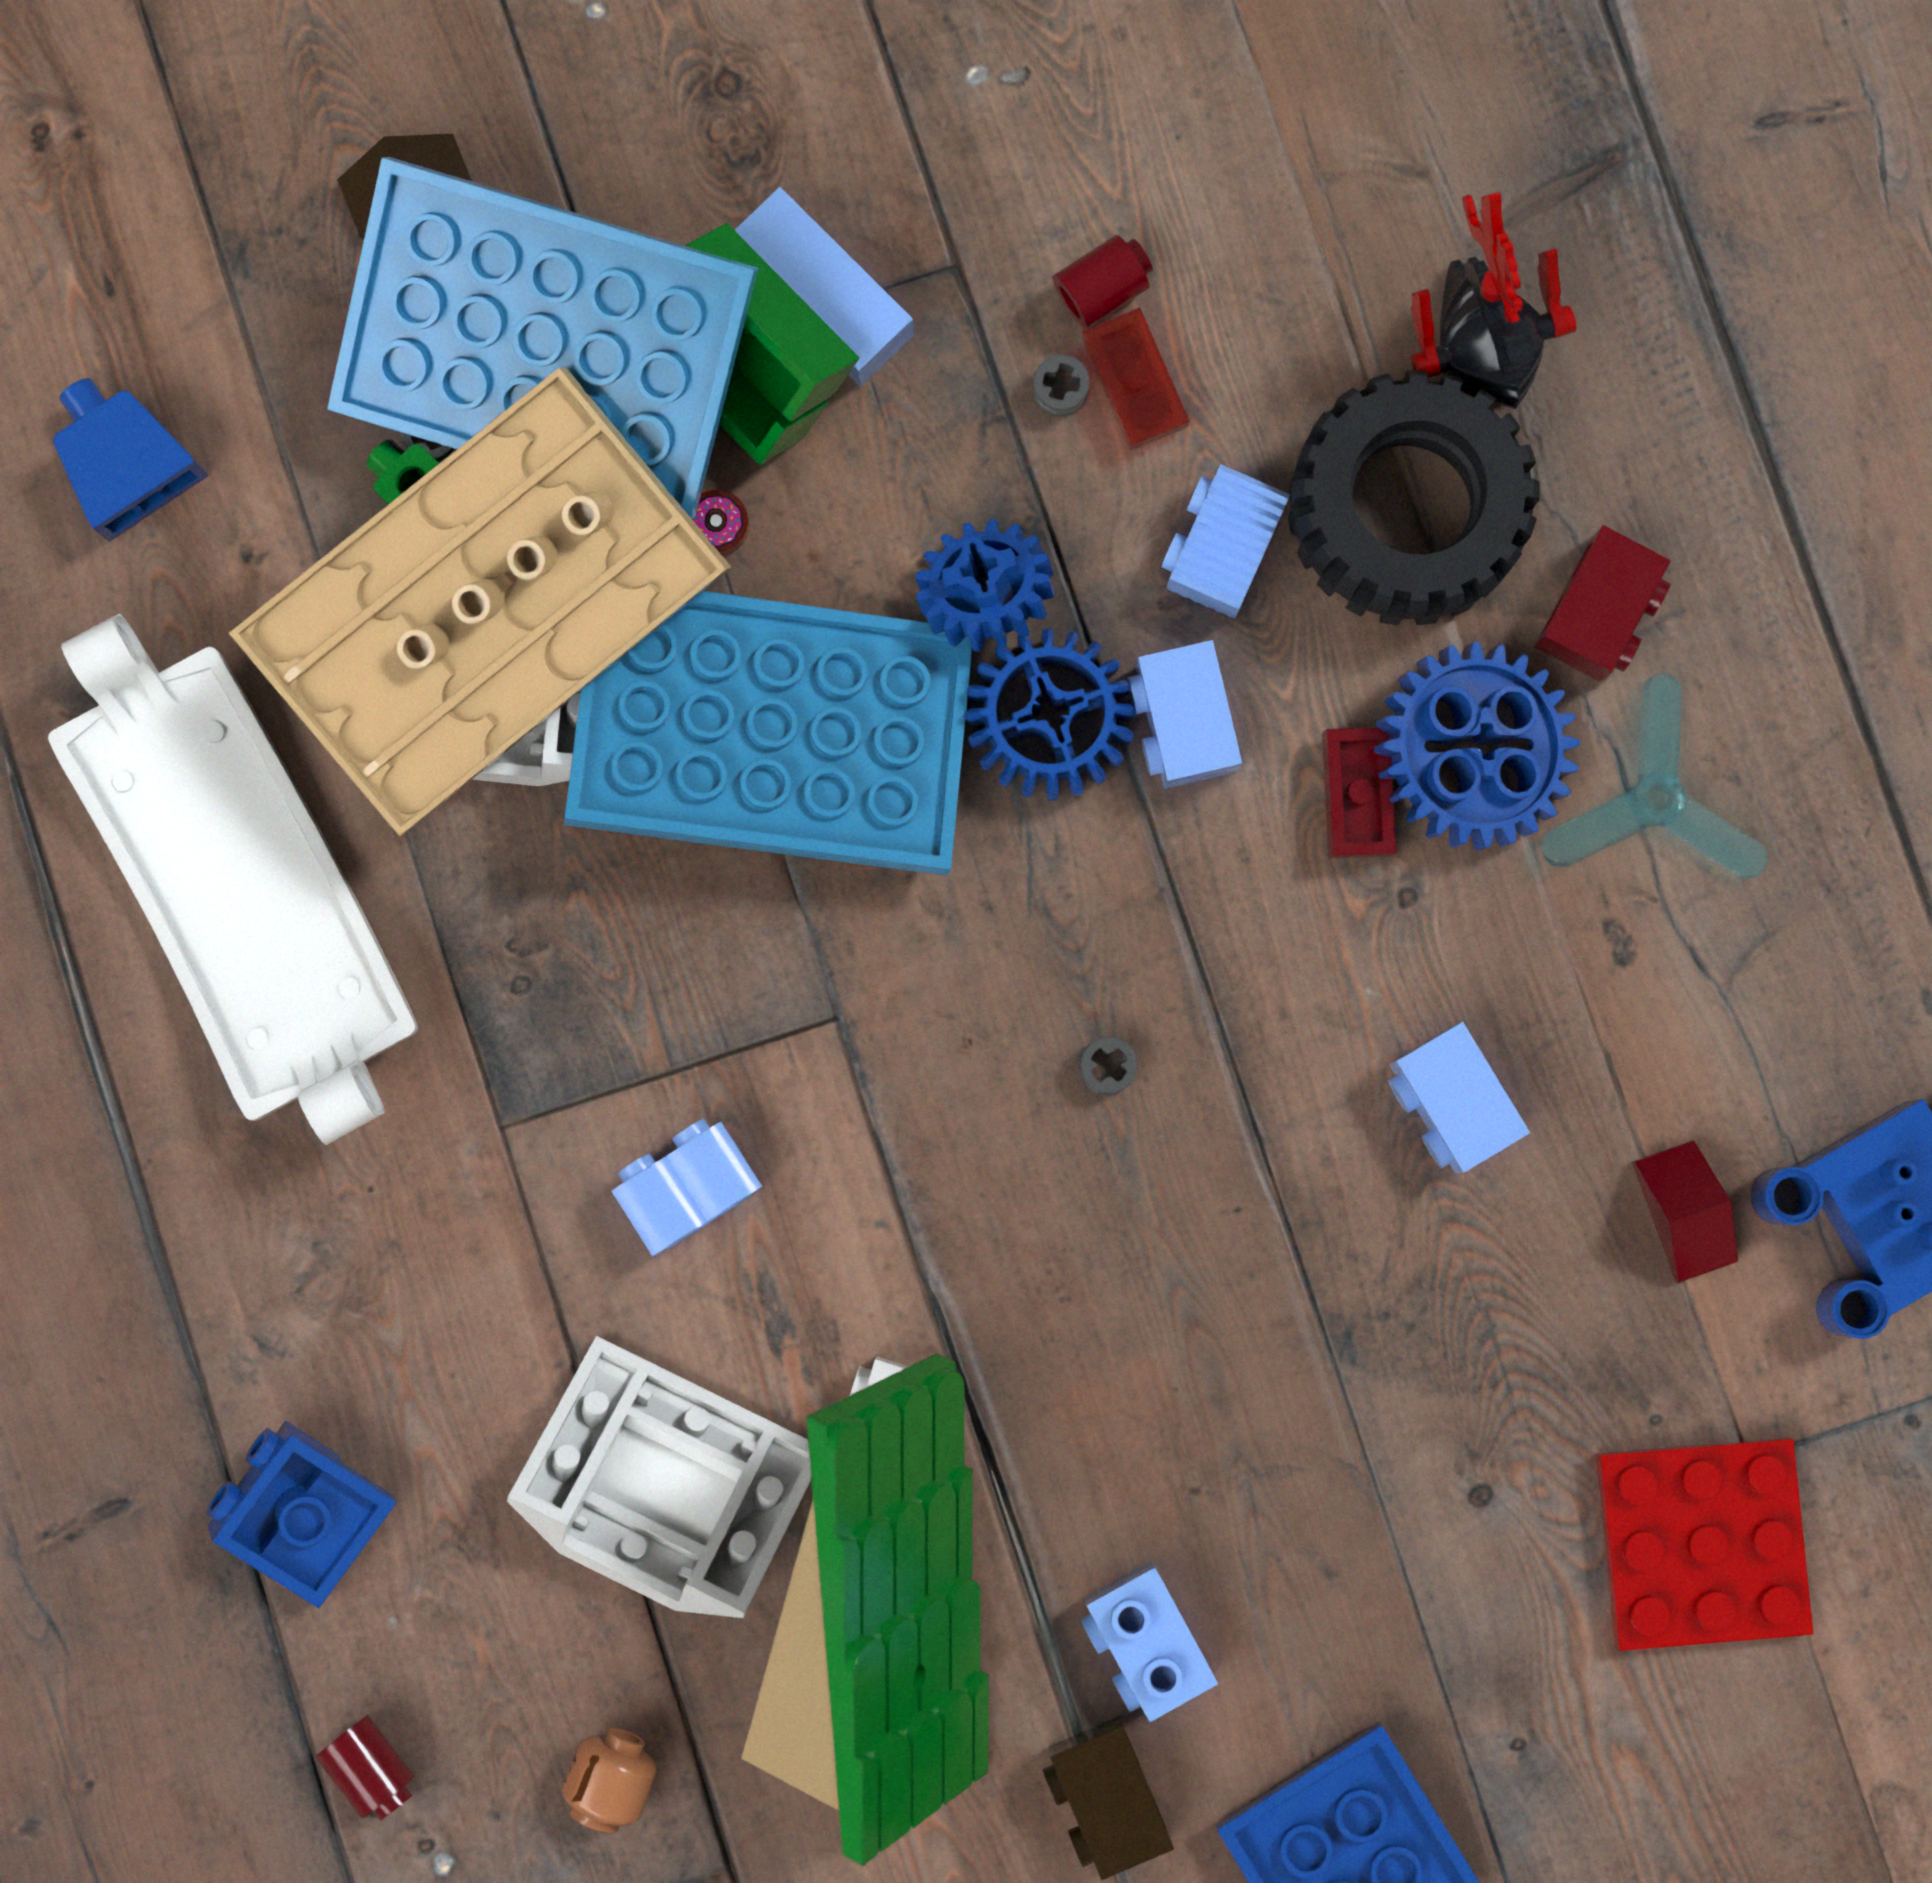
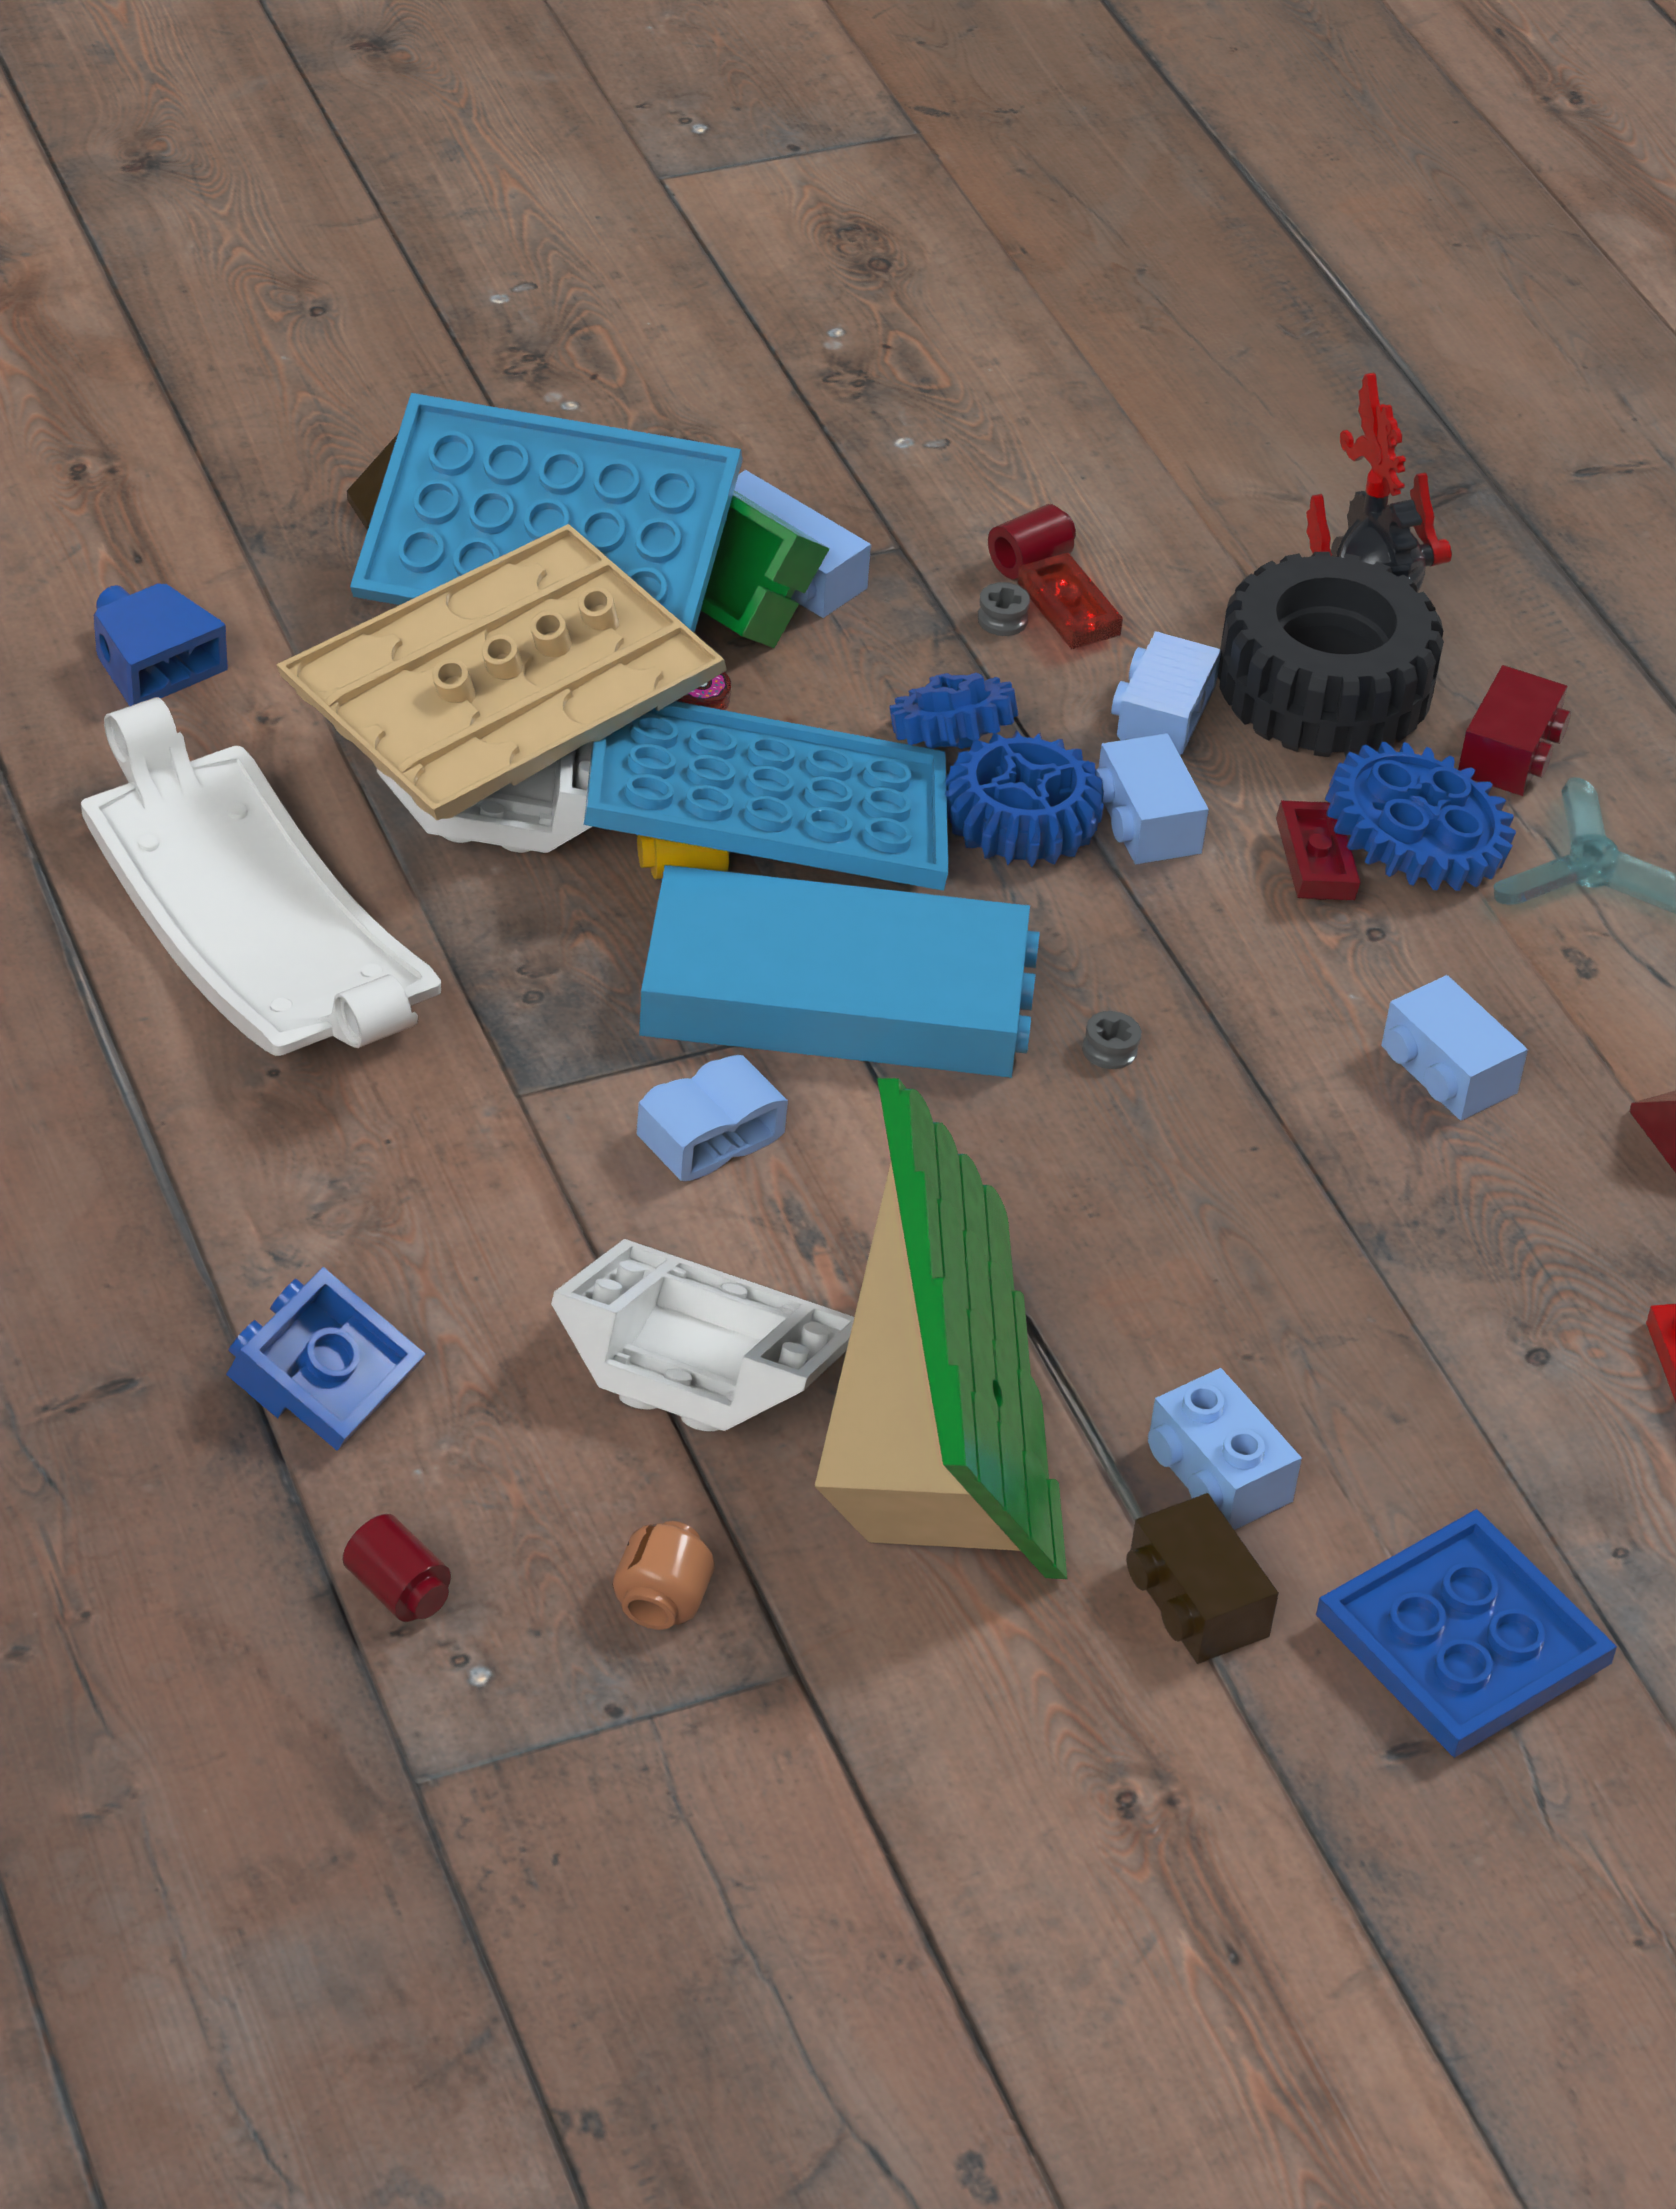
camera: 10 degrees left, 40 degrees down
none -> dark azure brick [639,865,1040,1078]

